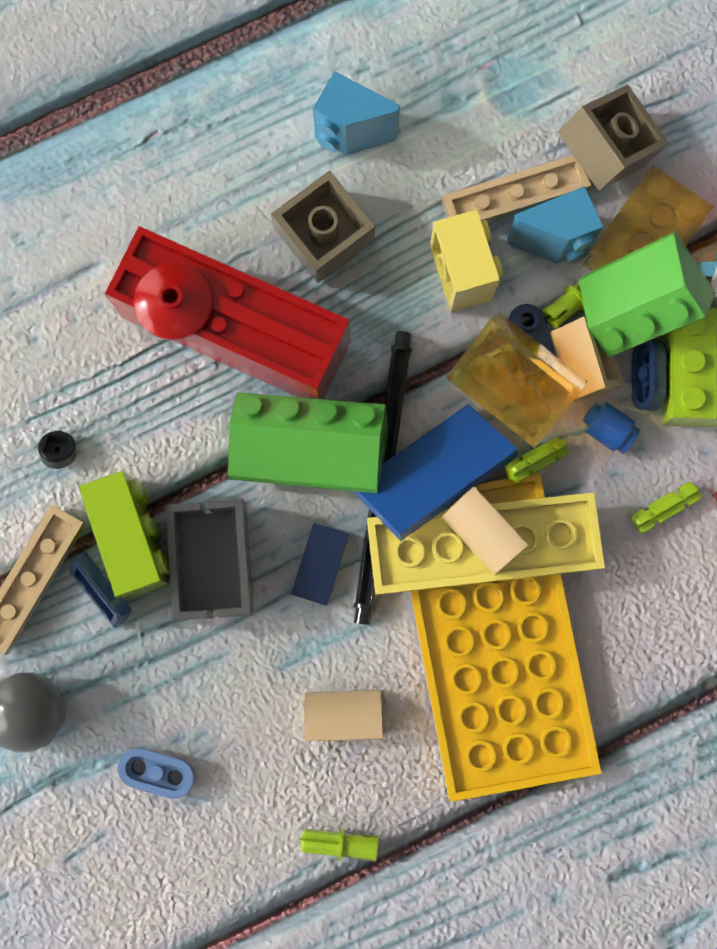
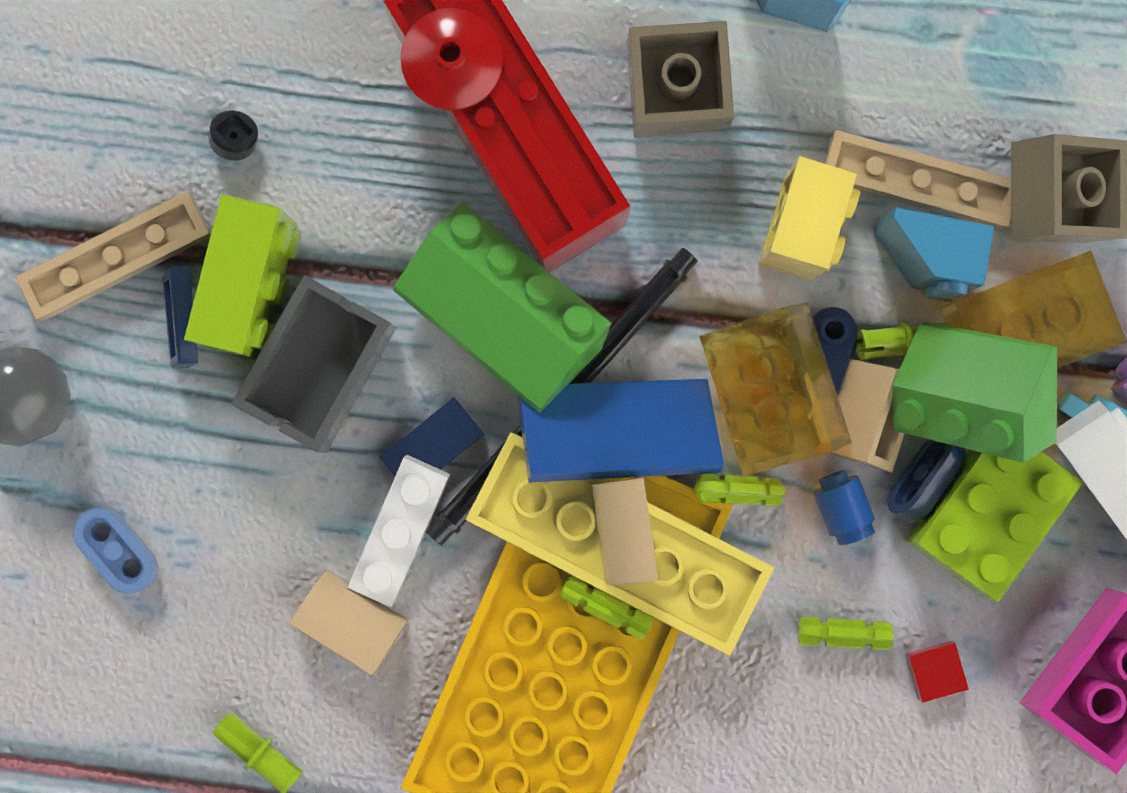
camera: 35 degrees right, 5 degrees up
none -> white plate [347,455,451,607]
none -> lime axle [560,575,654,639]

